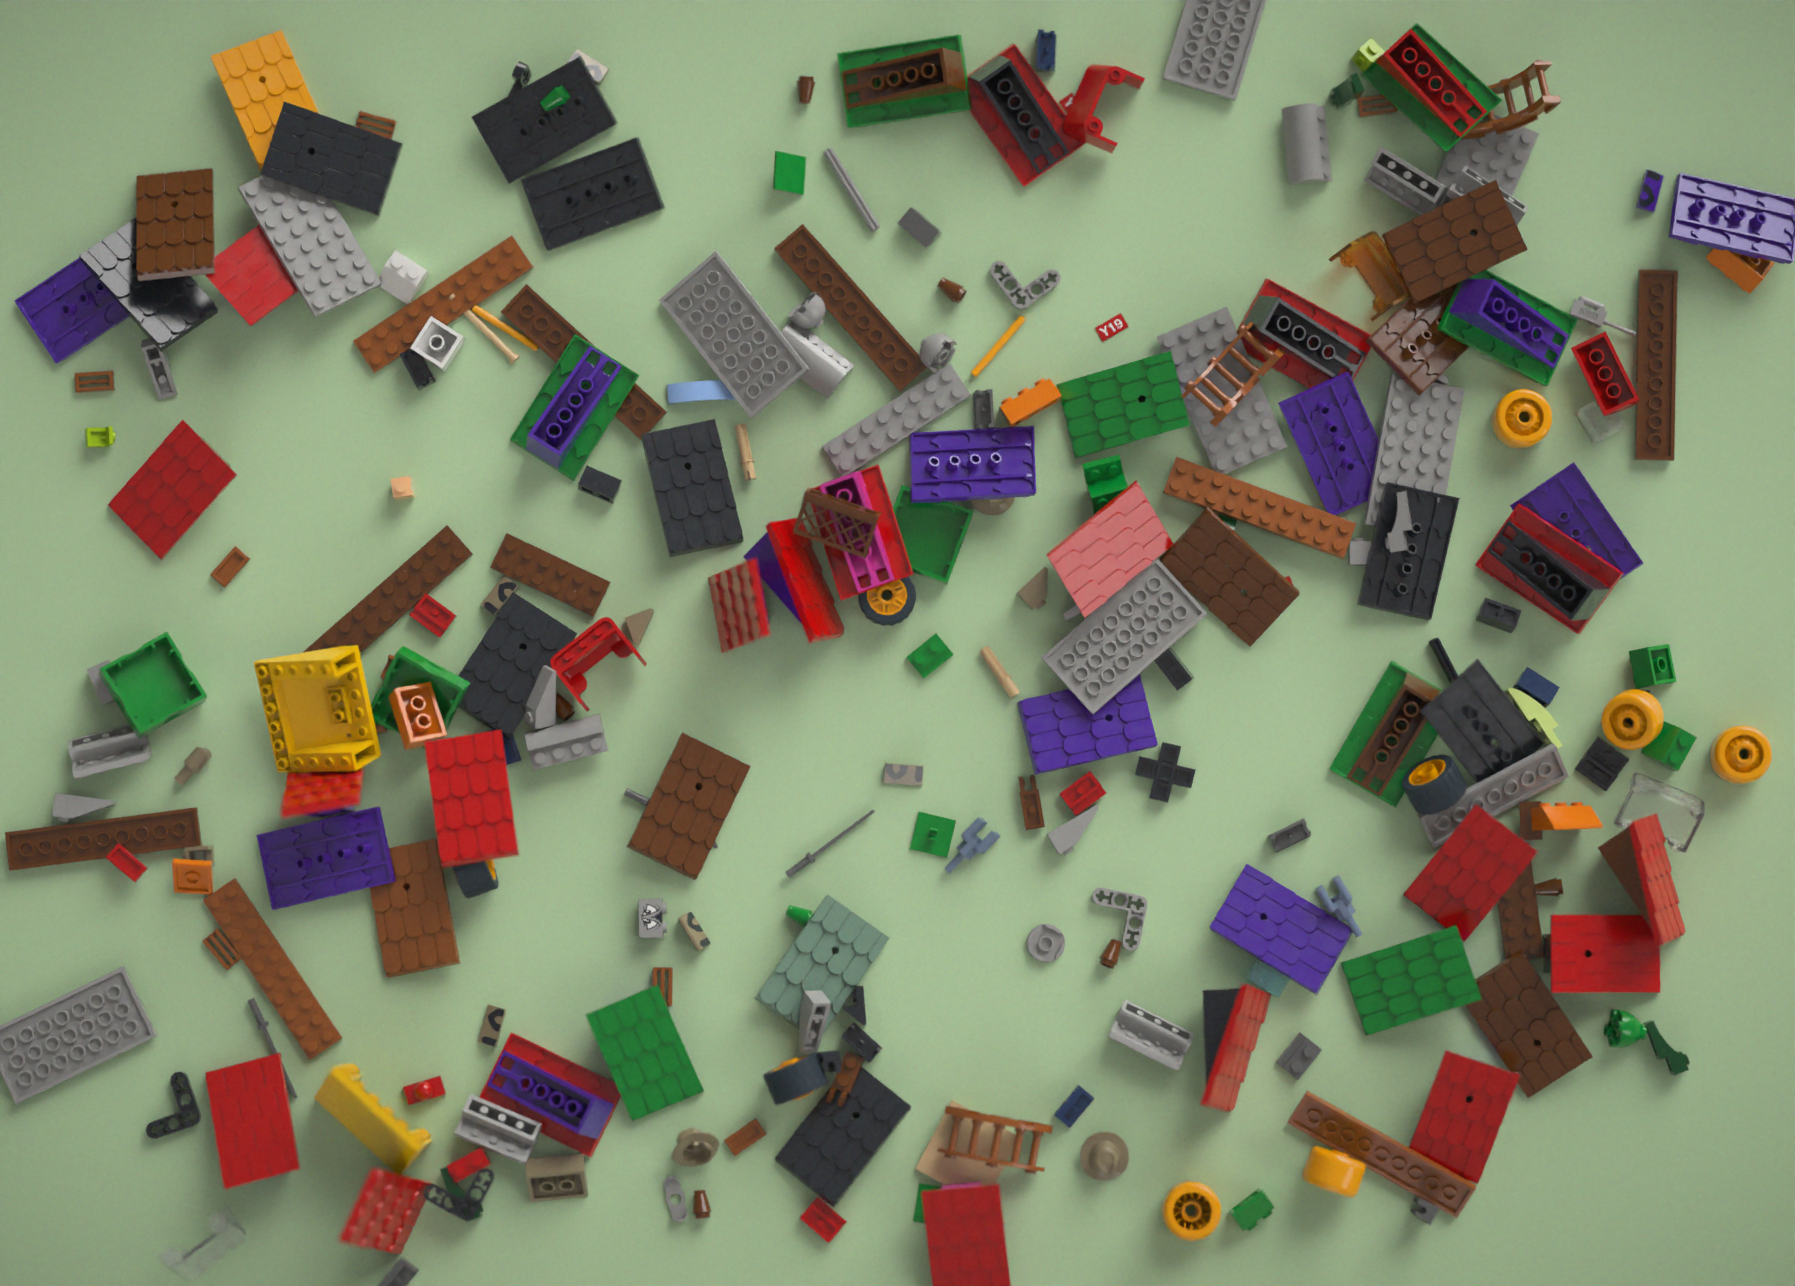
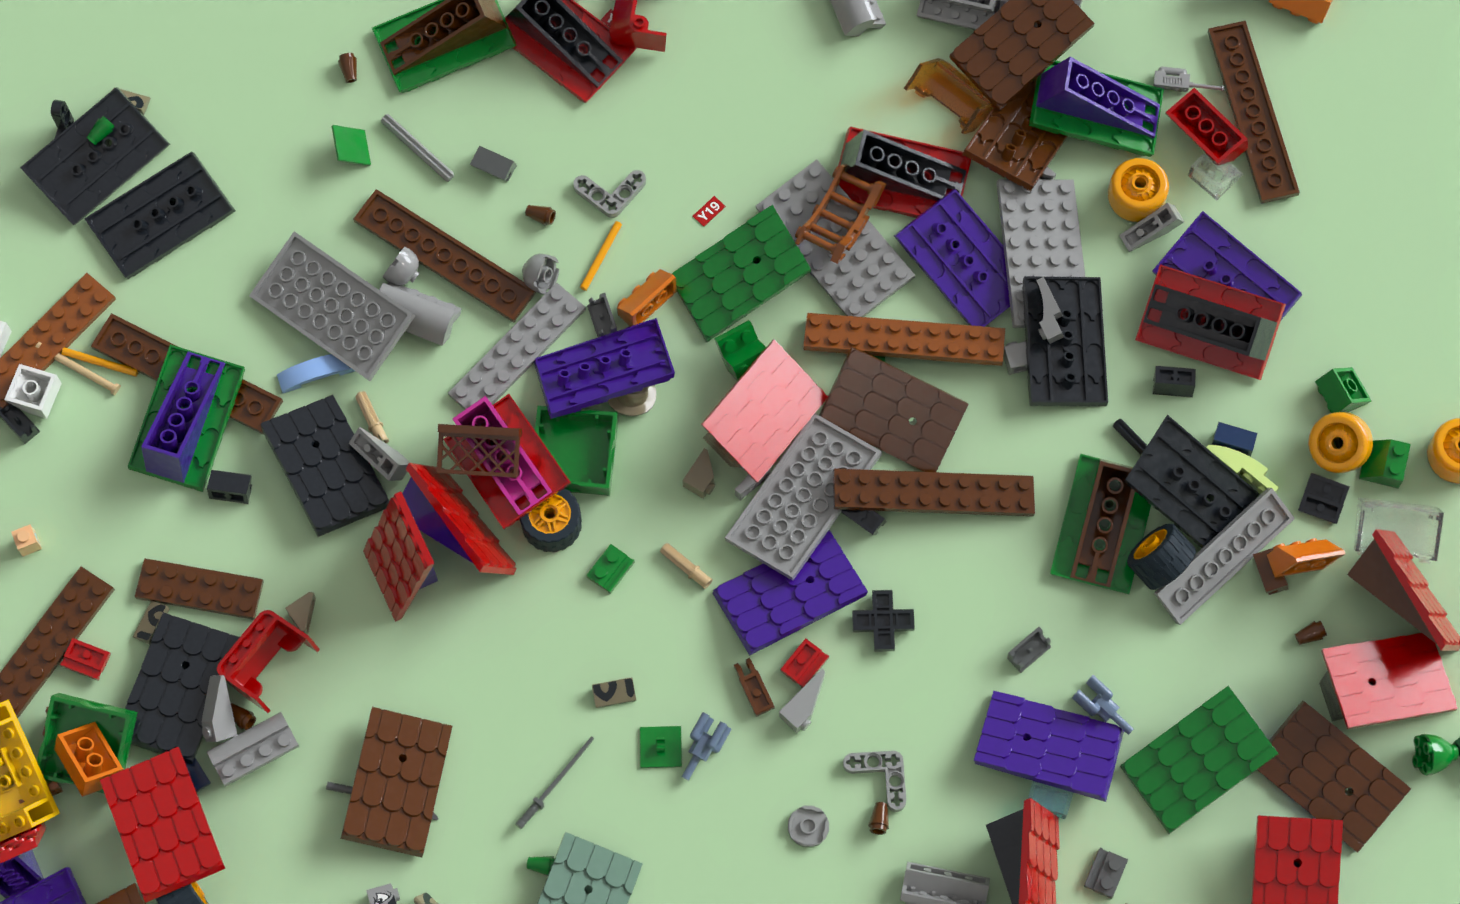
camera: 10 degrees left, 15 degrees down
red piece [1403,804,1538,942] -> none
reddish brown plate [1497,843,1544,960] -> none
none -> light grey slope [349,427,410,481]
none -> reddish brown plate [833,468,1035,516]
none -> light grey slope [1119,203,1184,252]

